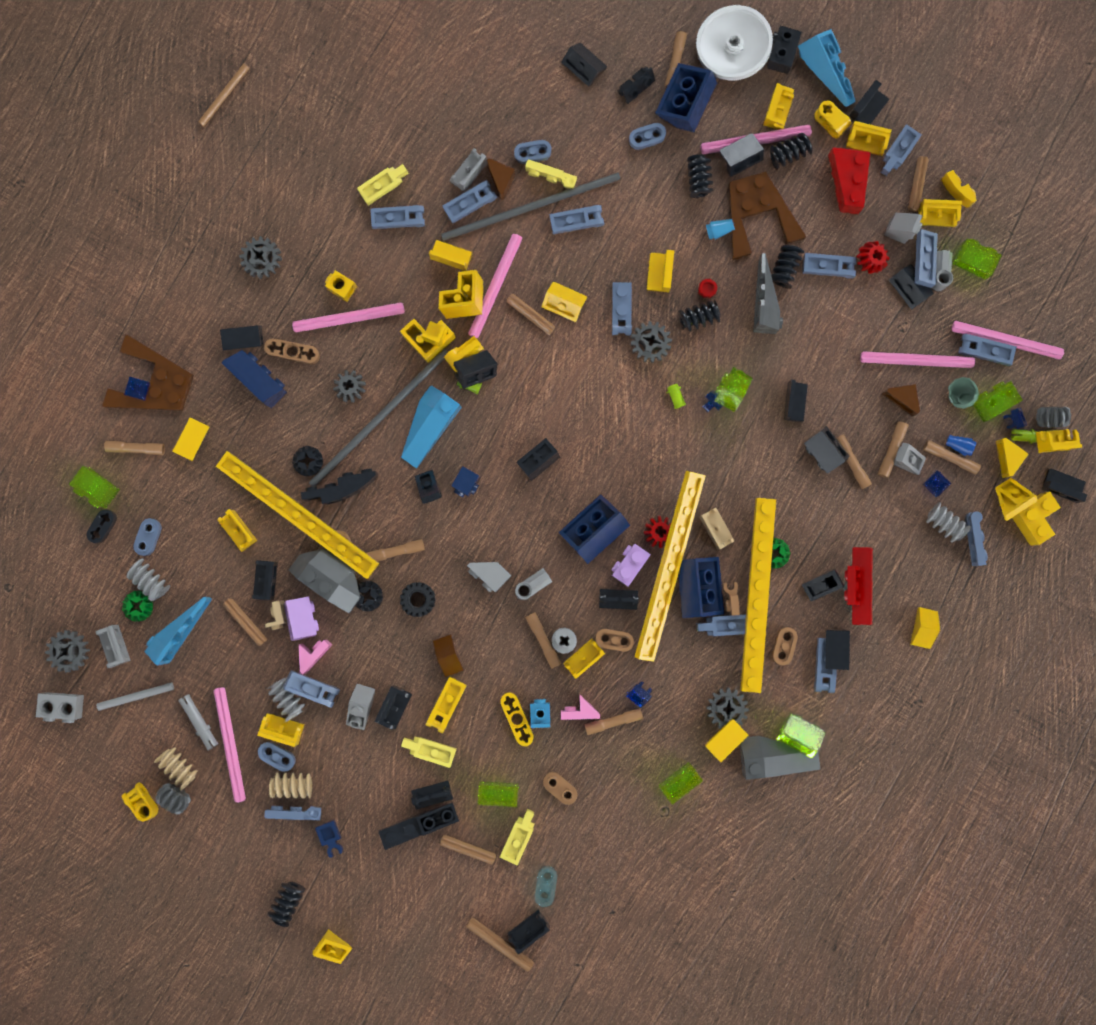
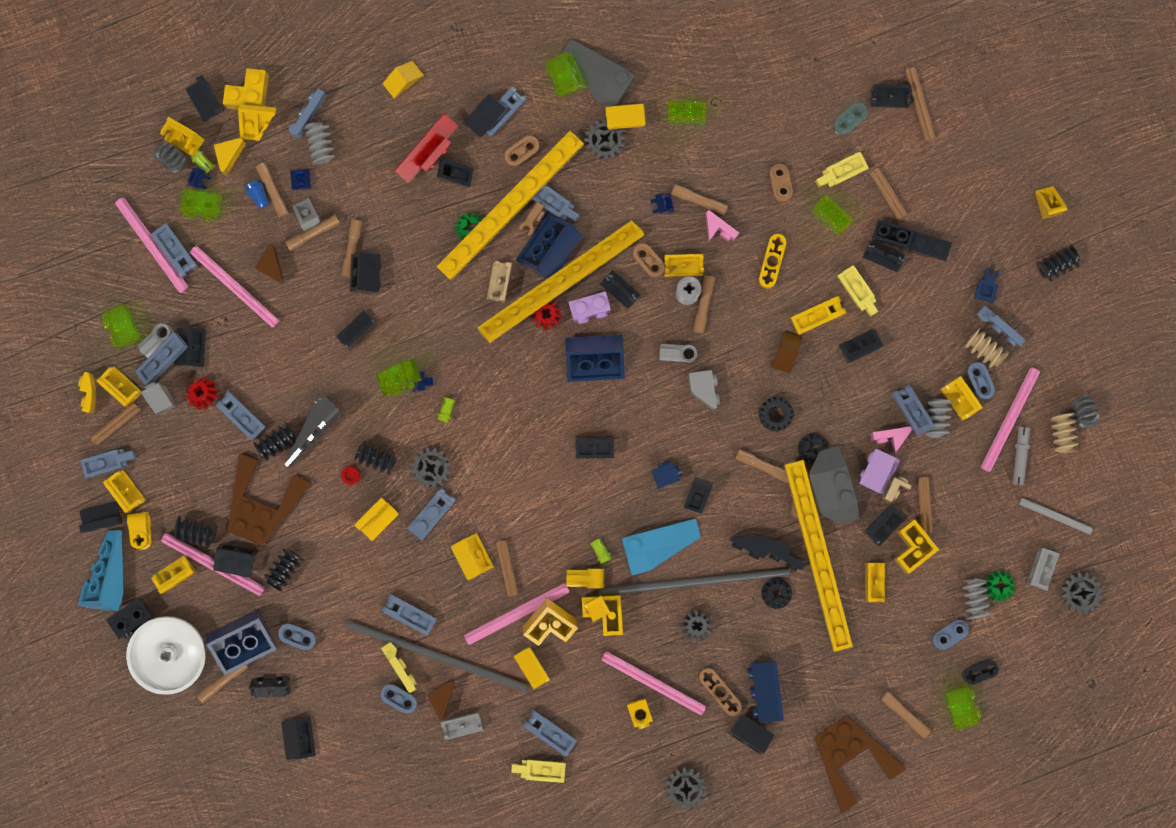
camera: 145 degrees left, 0 degrees up
light grey brick [36,692,84,723] -> none
yellow piece [122,782,158,821] -> none
clear blue tile [124,376,150,401] -> none
dark azure wedge [144,597,212,665] -> none
yellow hinge [172,417,210,461] -> none
light grey slope [346,684,375,730] -> none
sand blue plate [442,180,497,224] -> none
black hinge [453,350,498,389] -> none
dark azure brick [530,699,550,728] -> none
dark azure cone [706,219,735,240] -> none
red wedge [828,147,870,214] -> none
sand green hair [948,377,979,409] -> none
none -> yellow brick [893,519,939,574]

